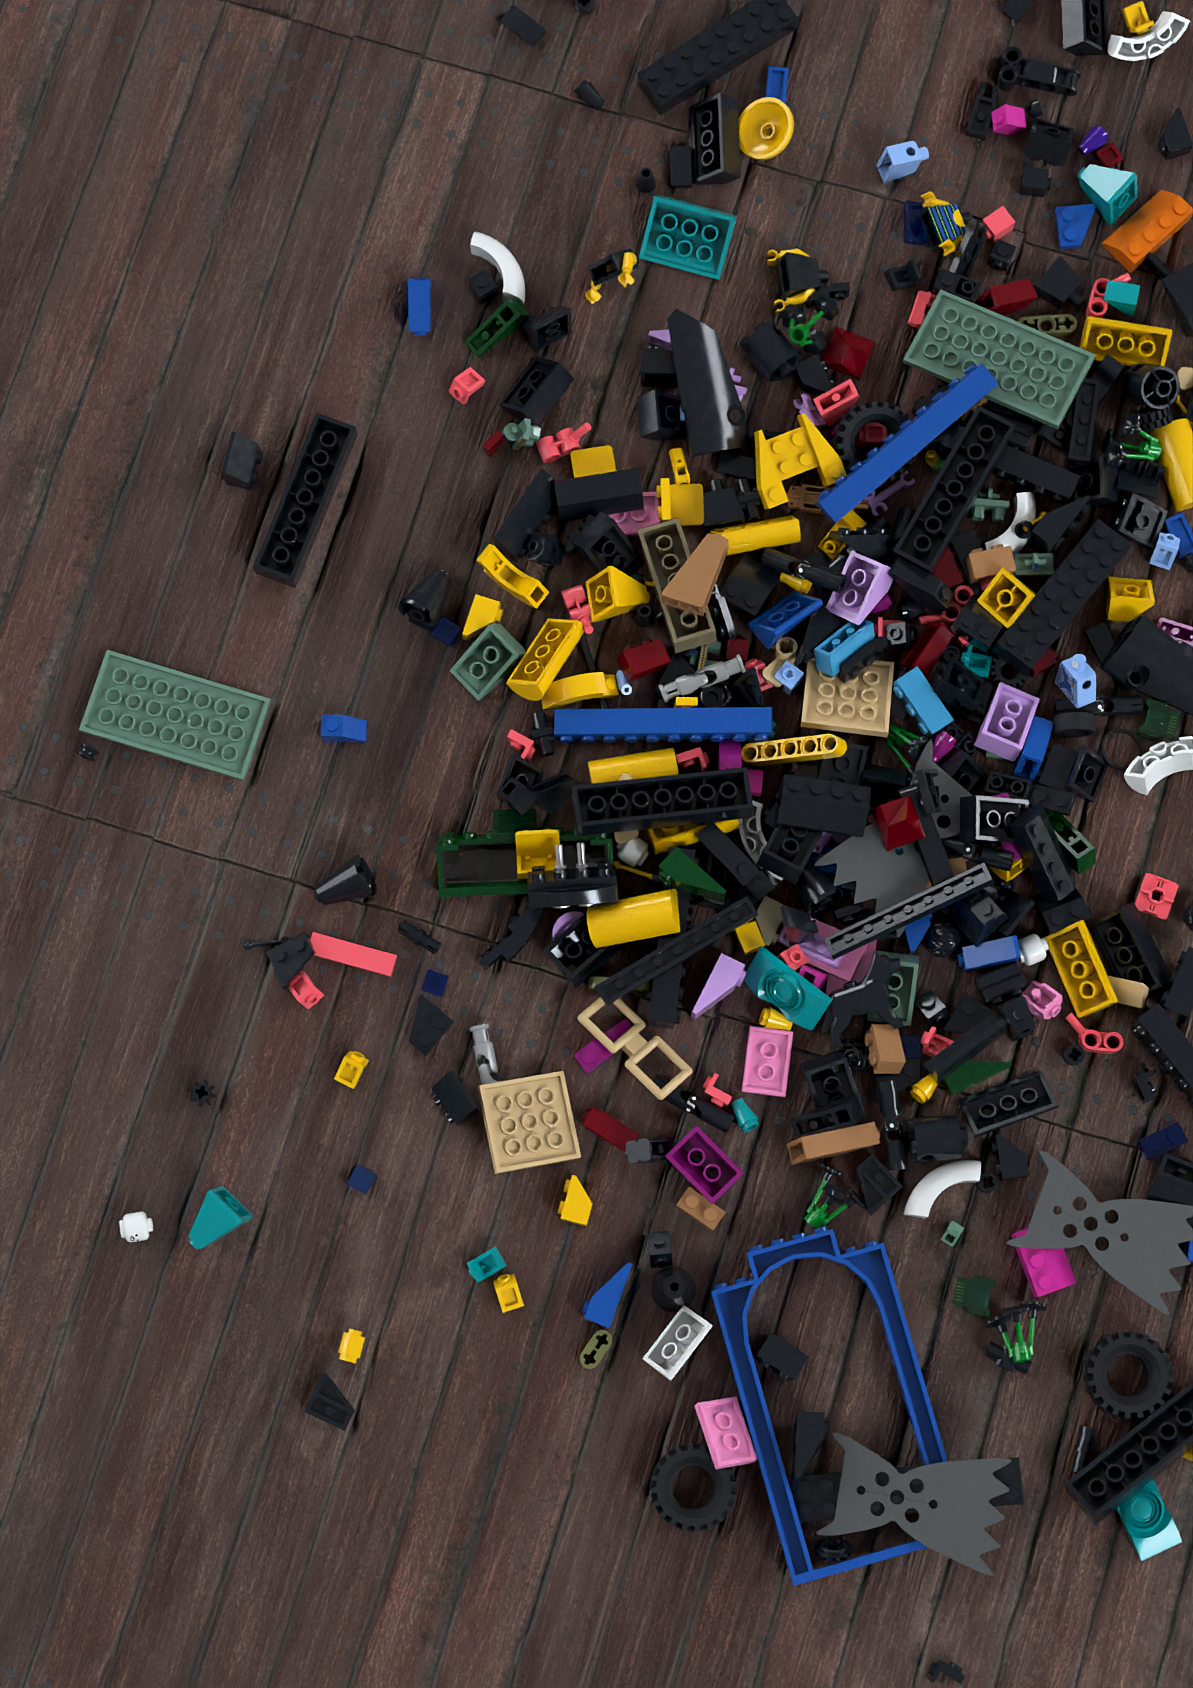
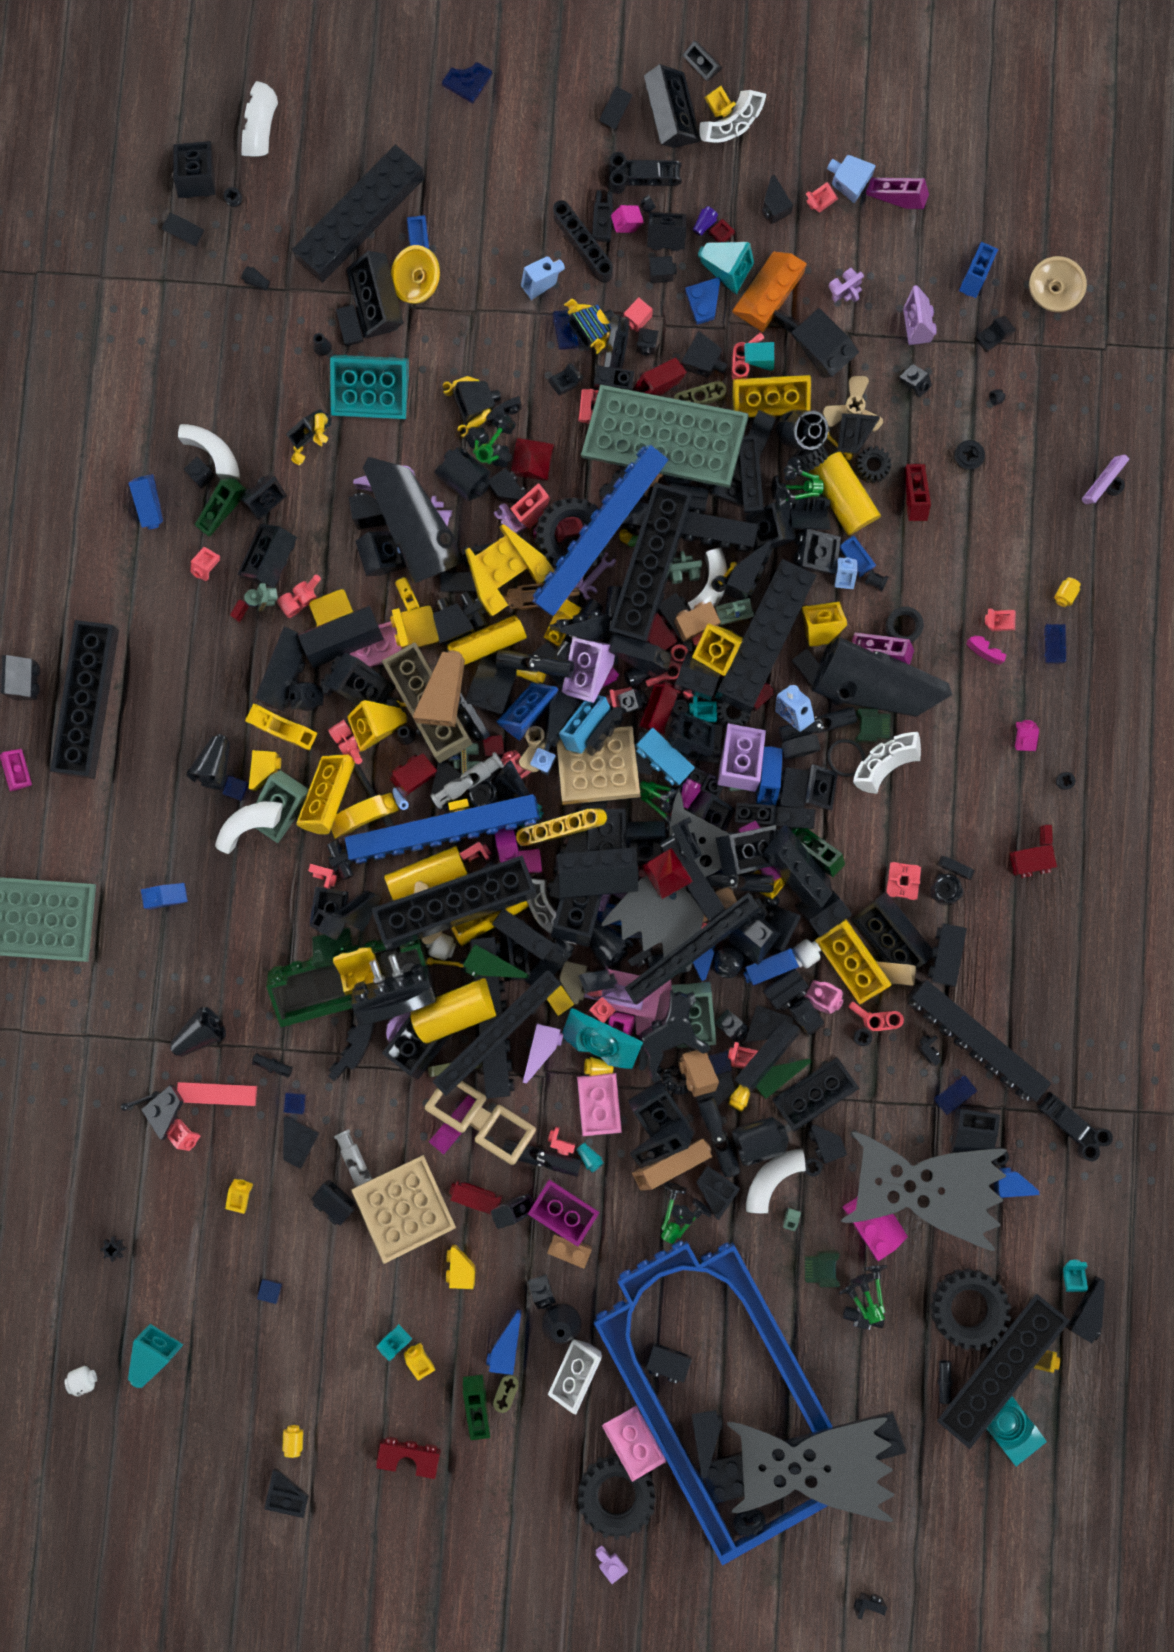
camera: 10 degrees left, 5 degrees up
none -> dark pink slope [0,749,32,792]
none -> white brick [215,802,283,854]
none -> dark red arch [376,1437,441,1479]
none -> dark green slope [463,1374,490,1440]
none -> black beam [553,200,613,283]
none -> lavender plate [595,1545,628,1584]

